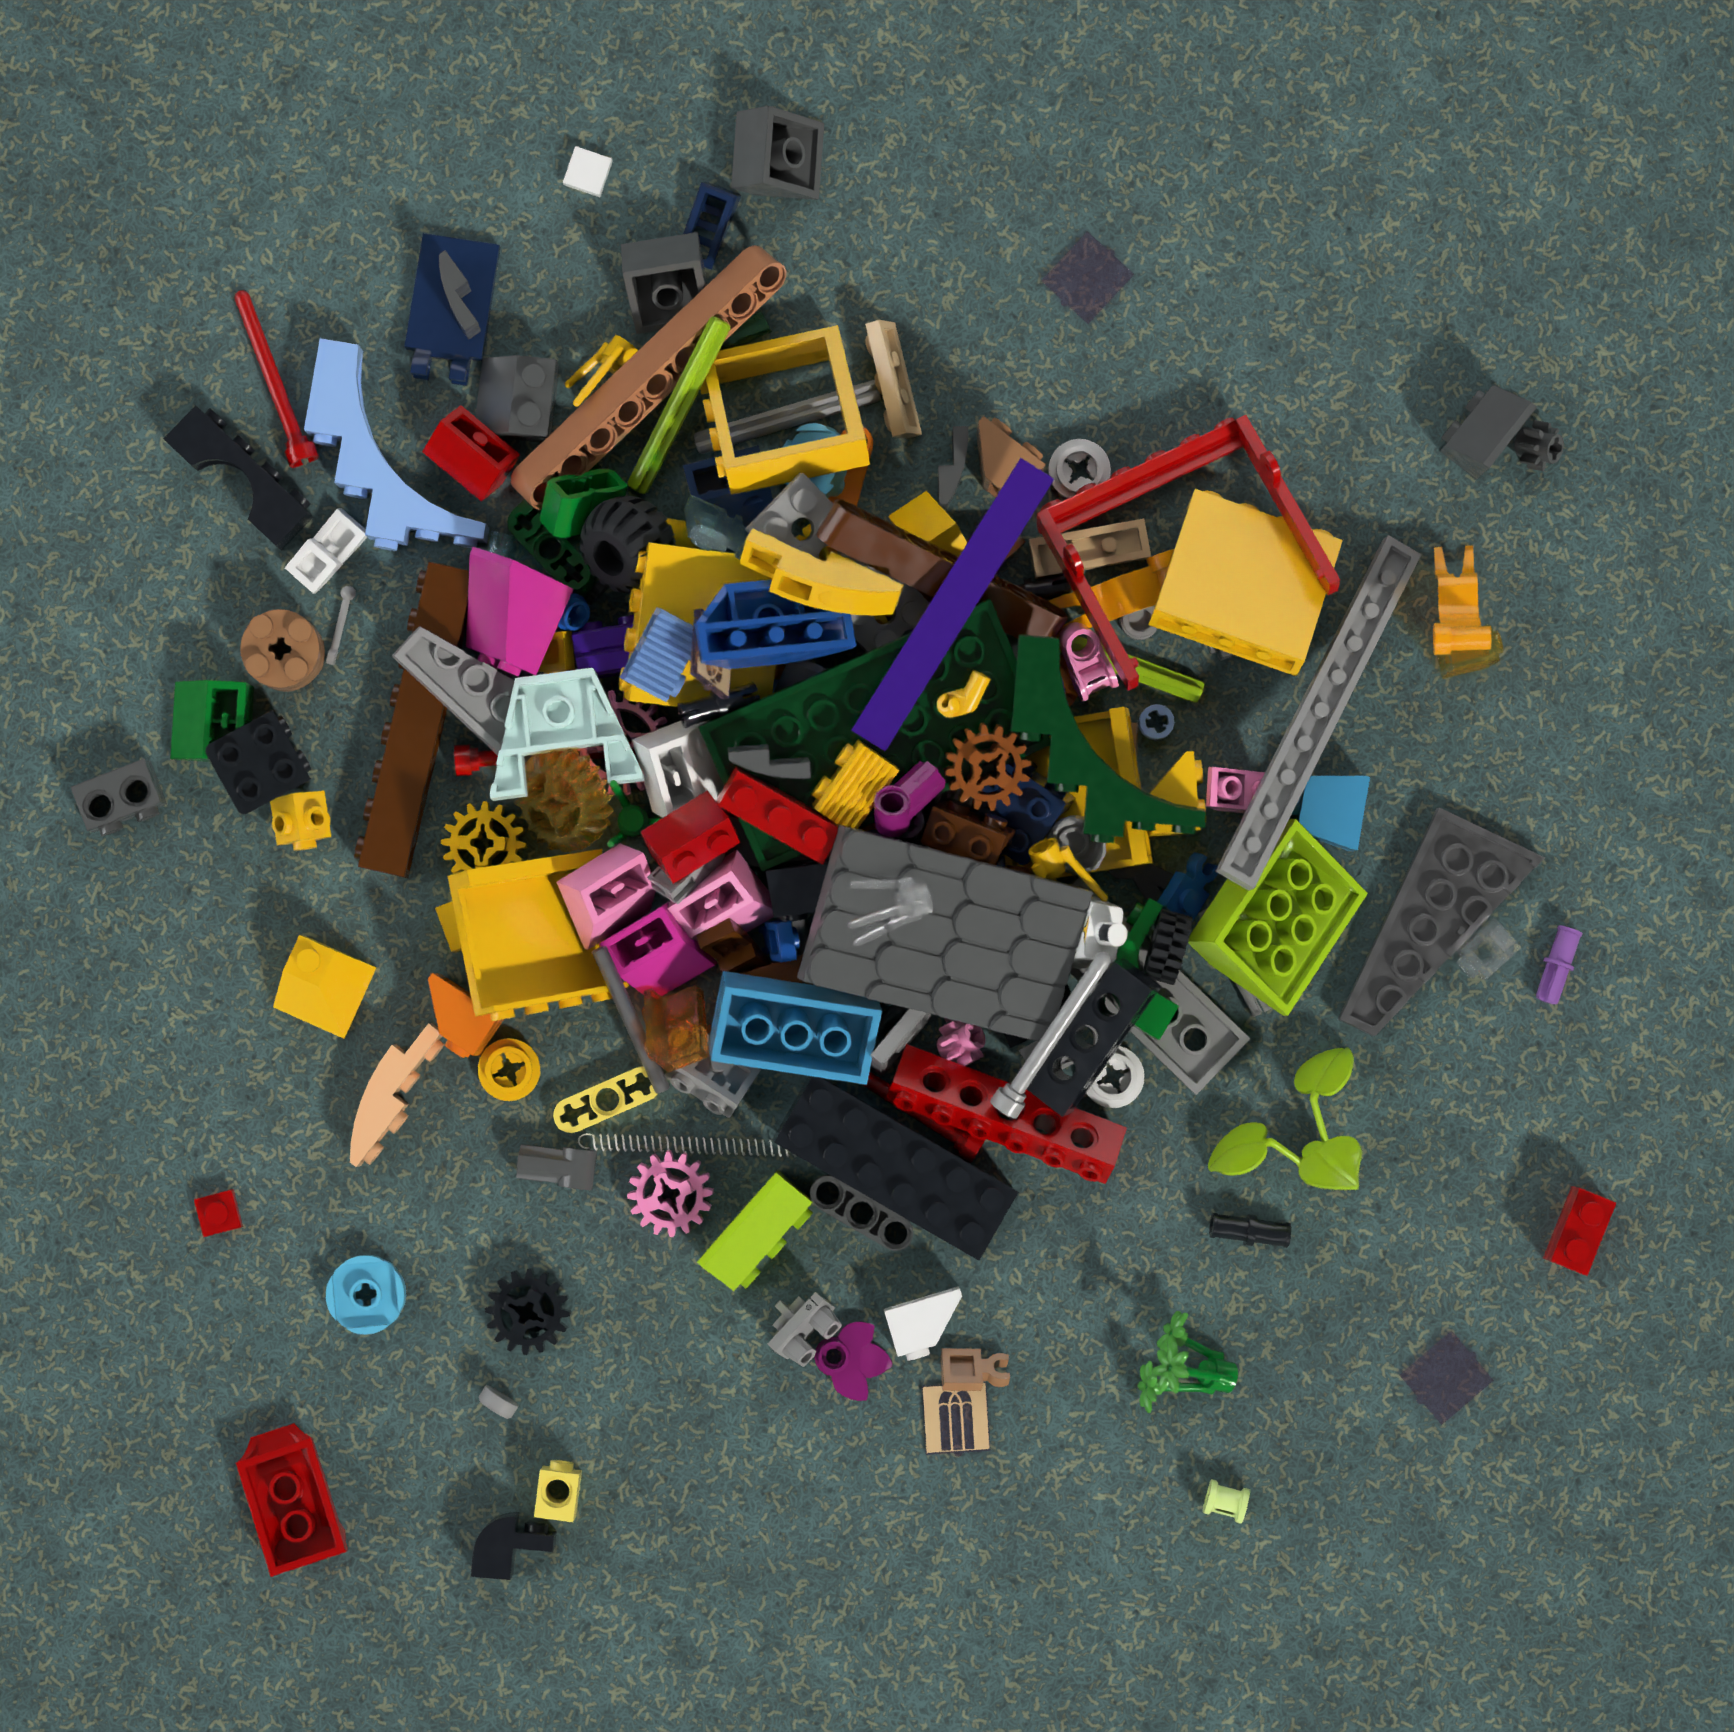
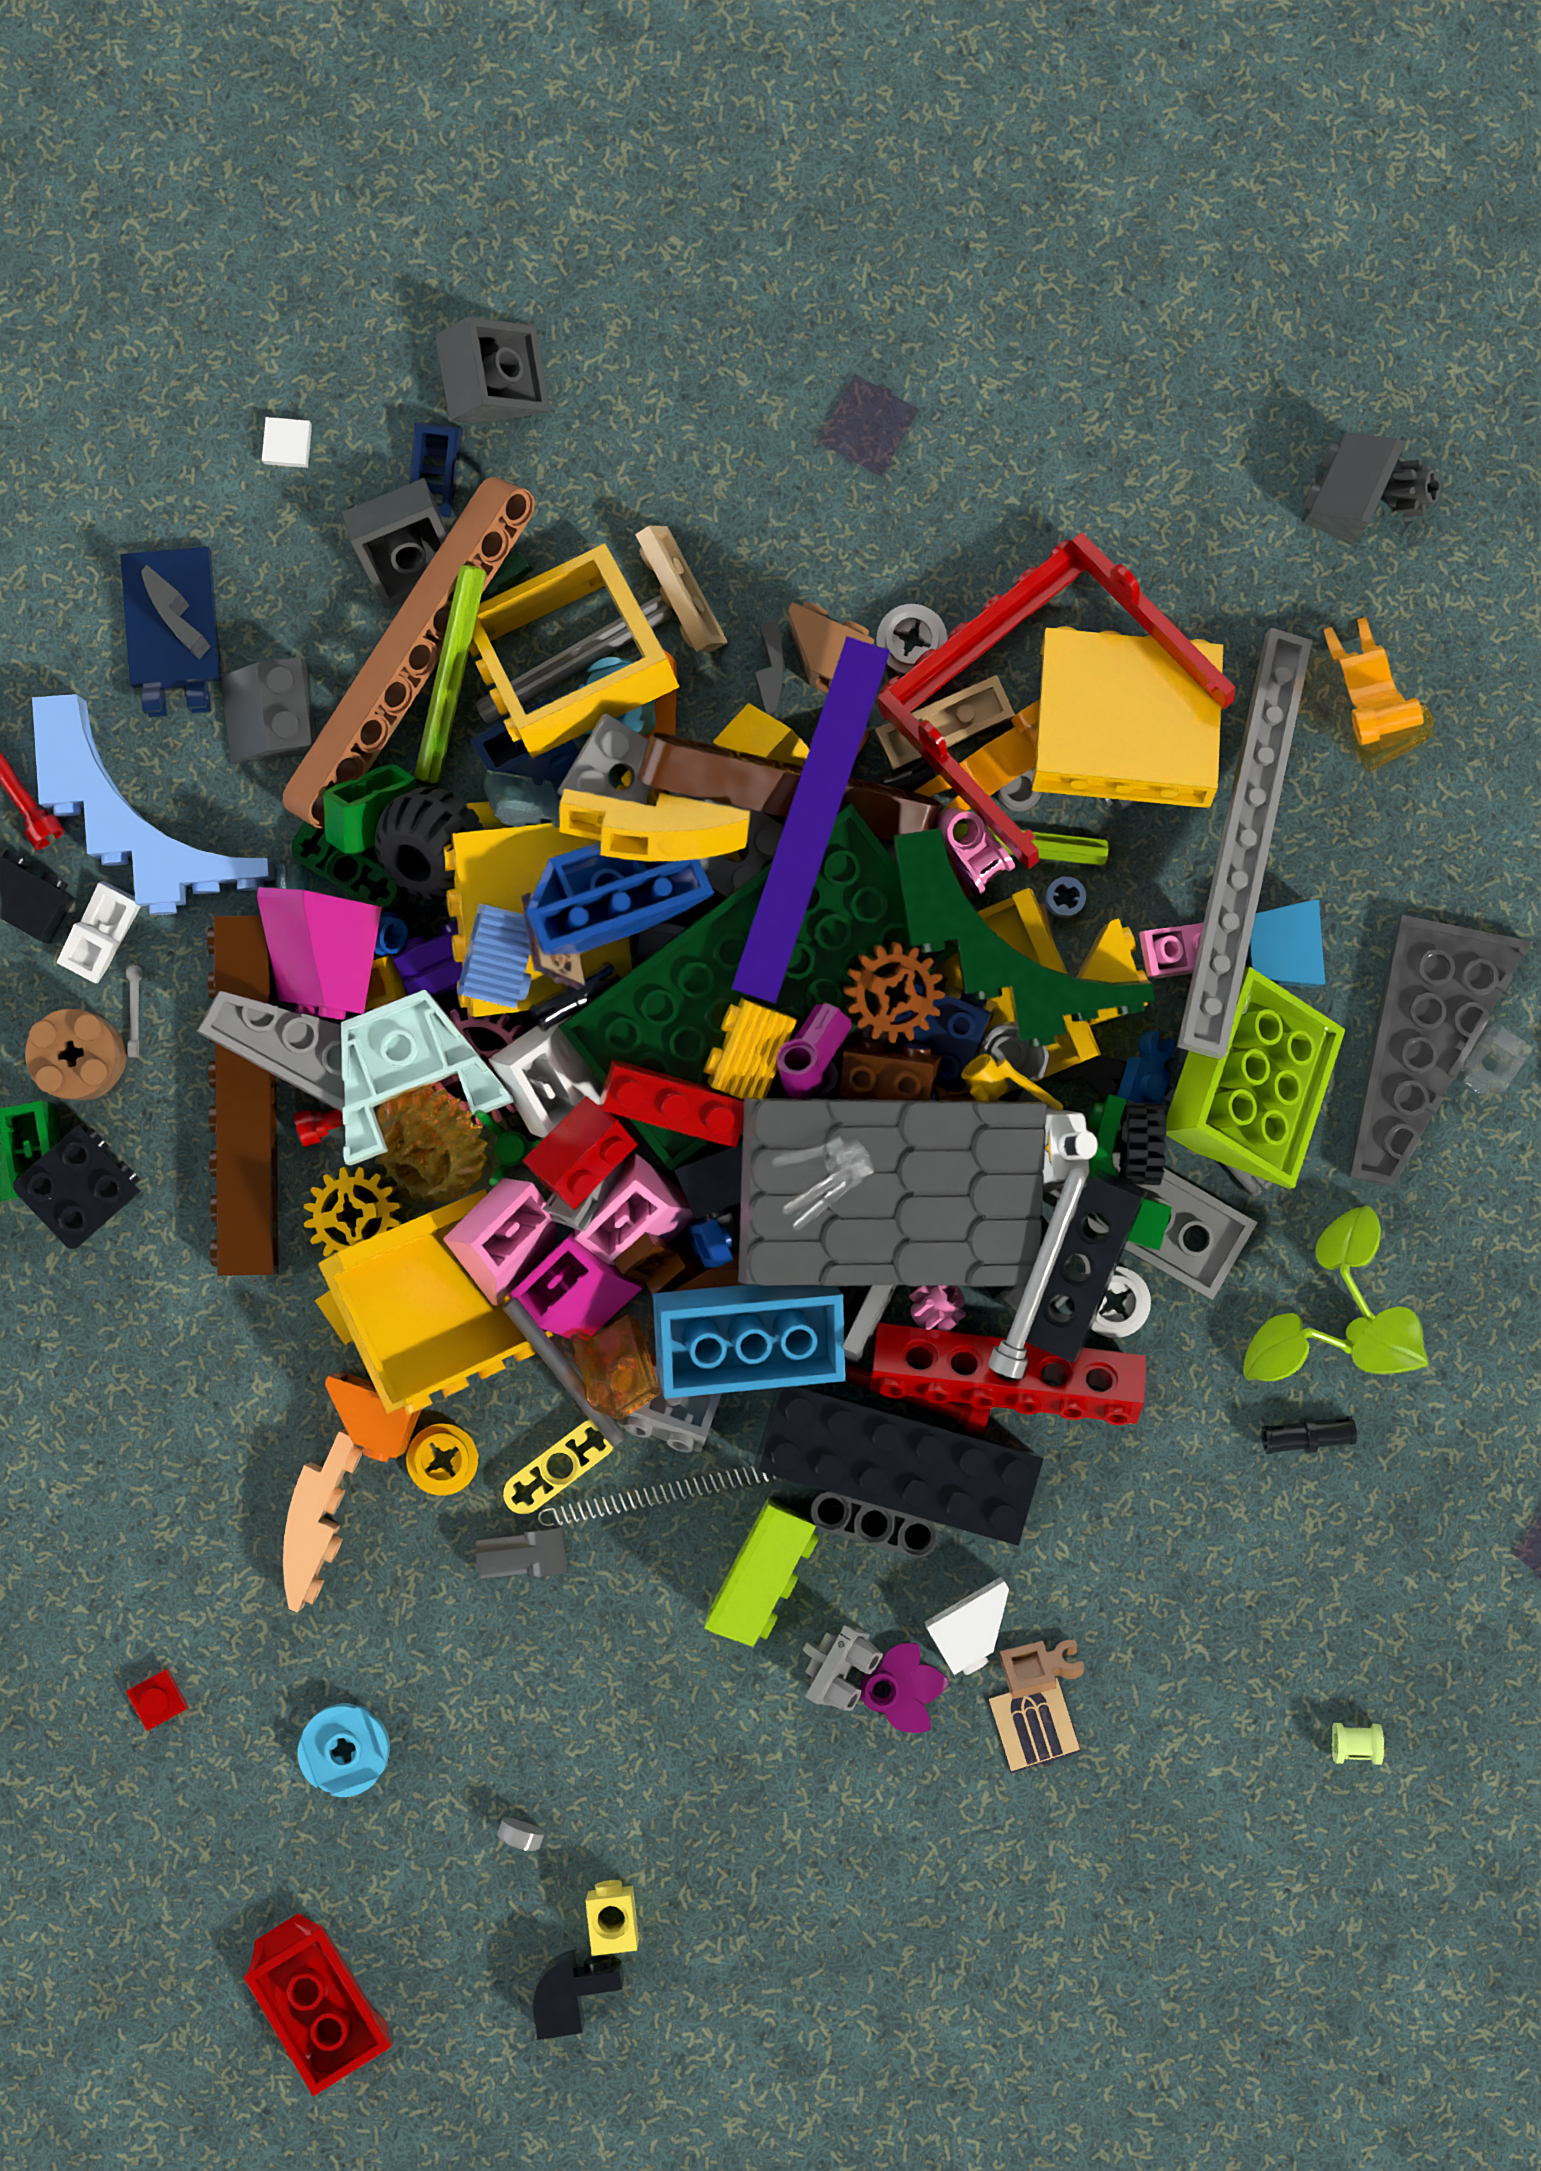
camera: 15 degrees left, 0 degrees up
yellow brick [270,791,332,851] -> none
yellow slope [273,935,377,1039] -> none
red brick [422,405,520,502] -> none
black gear [485,1268,571,1355] -> none
yellow plant [564,335,638,407] -> none
bright pink gear [627,1150,714,1237] -> none
dark grey slope [727,744,811,779] -> none
yellow arm [936,670,991,718] -> none
plant [1137,1311,1238,1413] -> none

